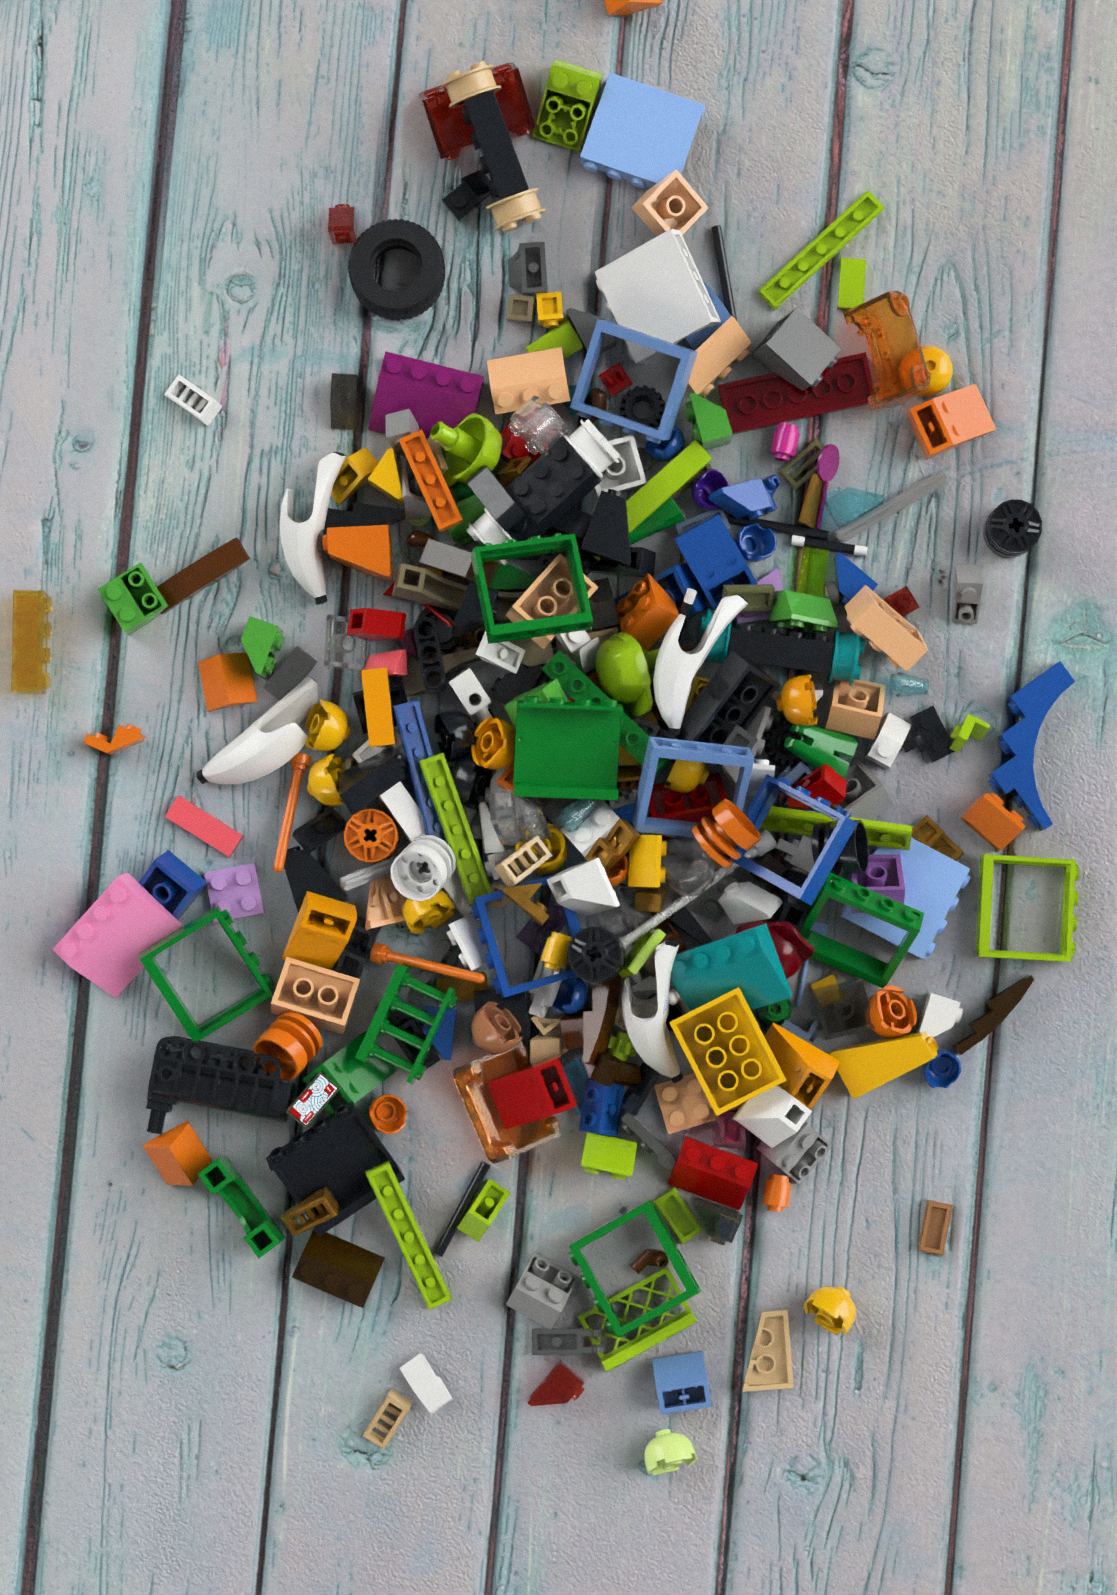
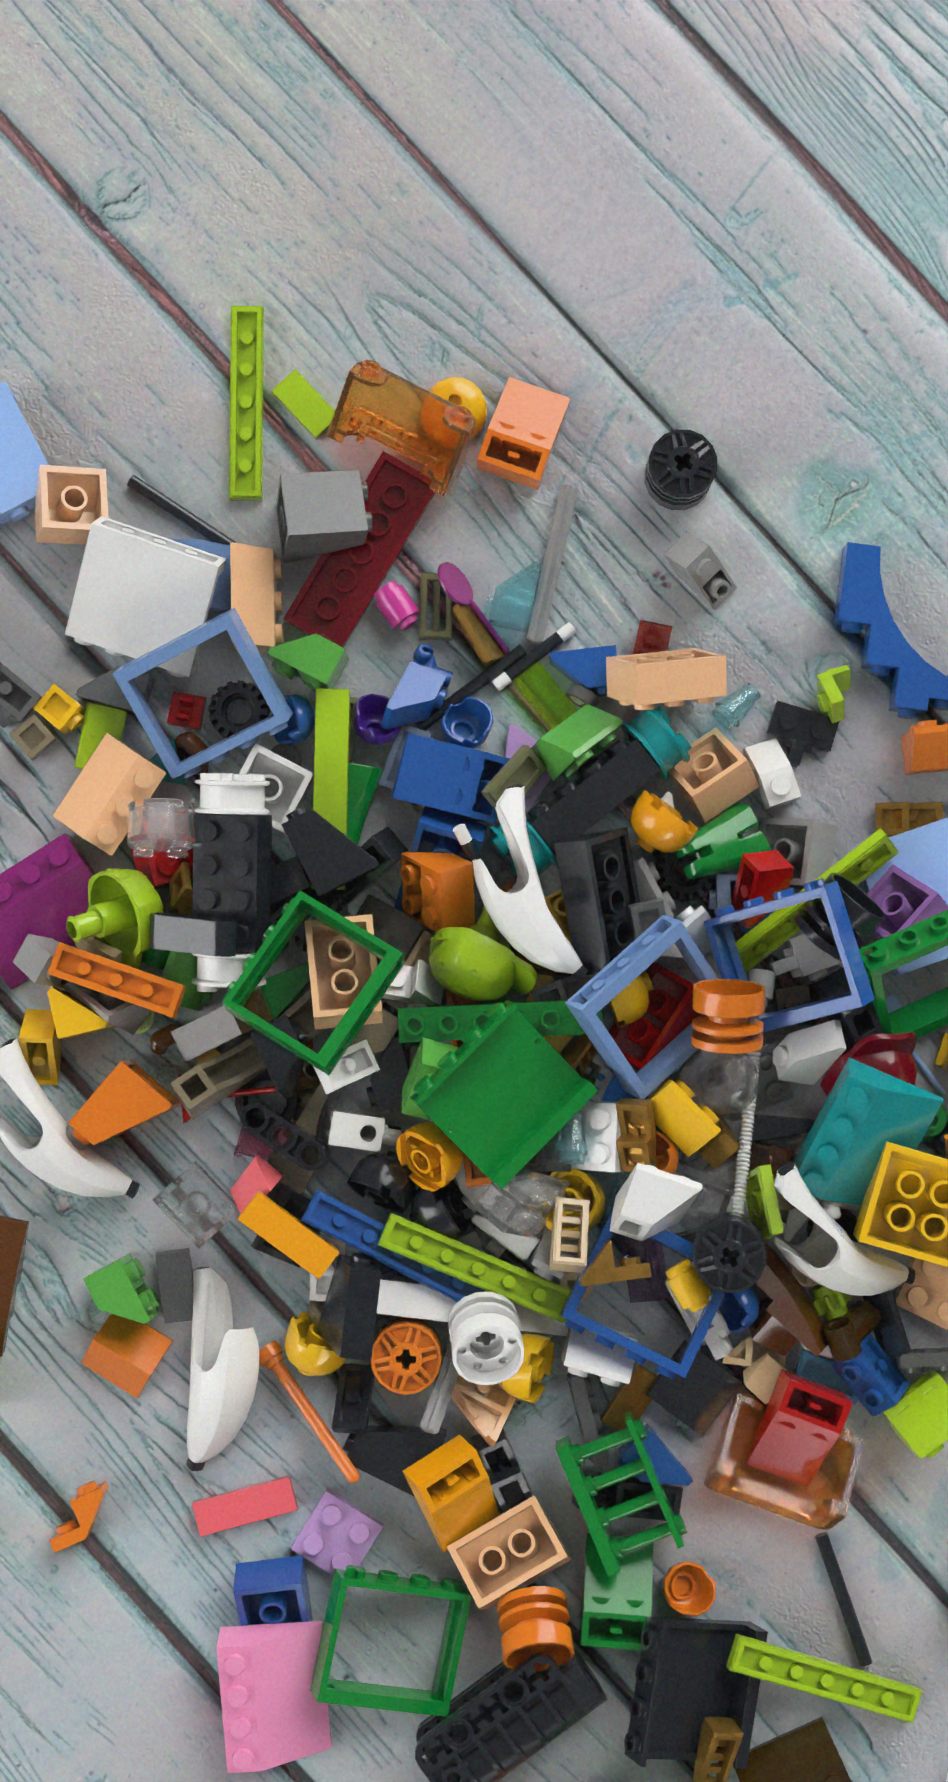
camera: 50 degrees left, 0 degrees up
tile [286,1072,340,1128] -> none
yellow cylinder [305,699,350,752] -> none
black slope [325,502,406,531] -> none
red slope [347,608,406,641] -> none
orange piece [370,943,485,984] -> none
lime slope [457,1179,510,1242] -> none
nougat cylinder [471,1002,522,1054] -> none

